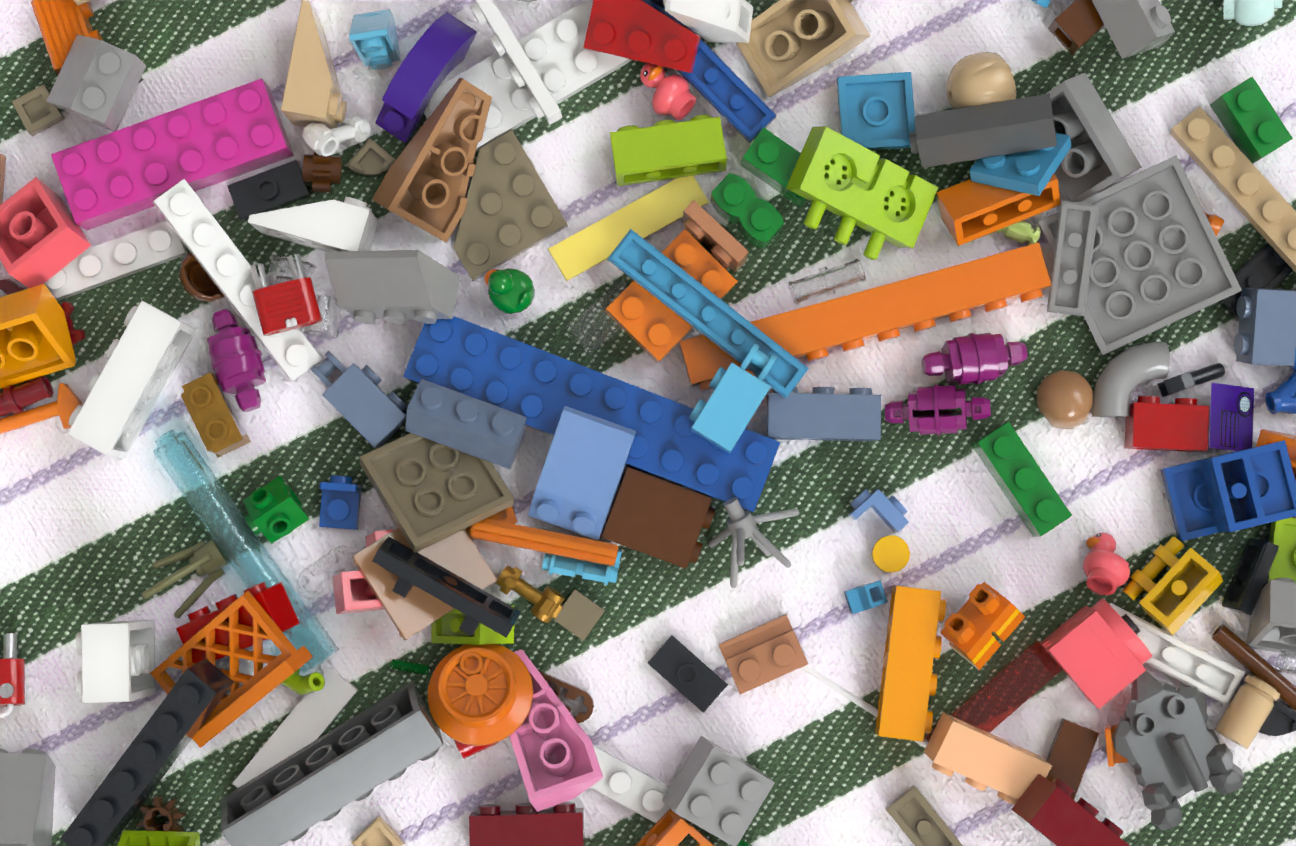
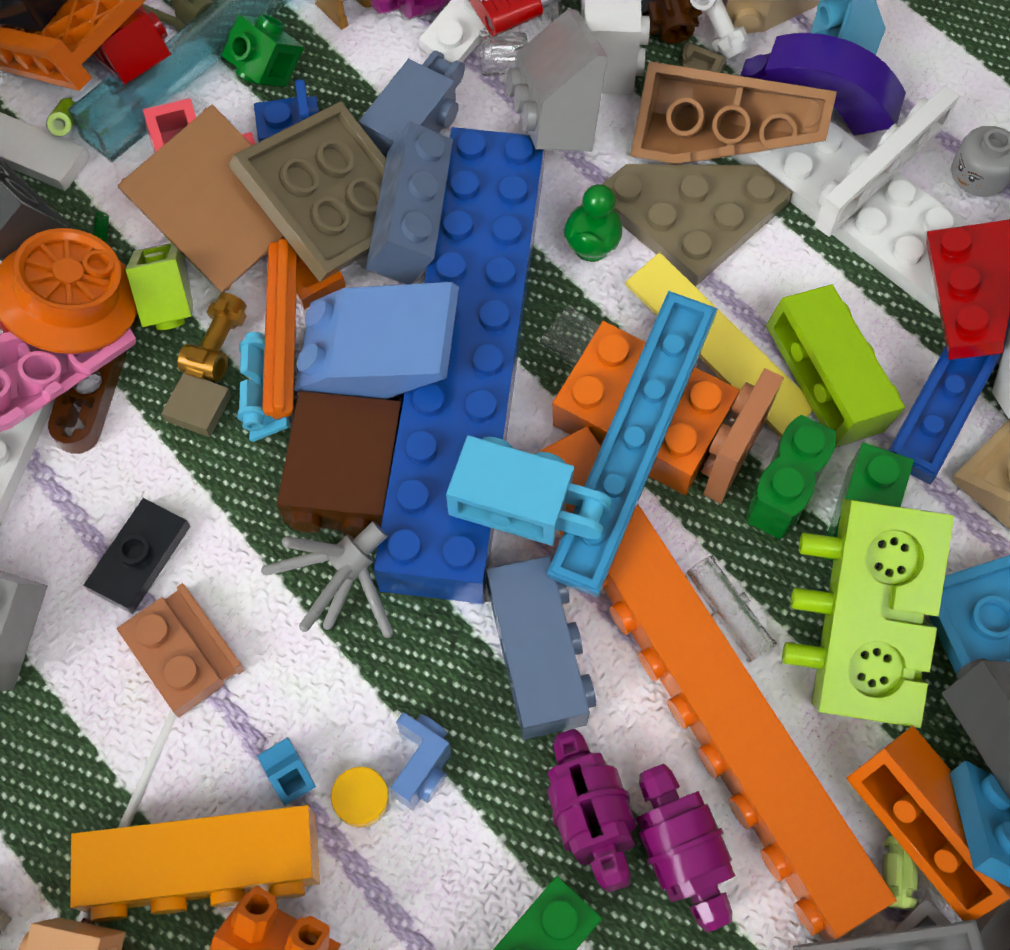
camera: 75 degrees right, 20 degrees down
black hinge [372,536,521,638] -> none
coral animal [640,63,696,120] -> none

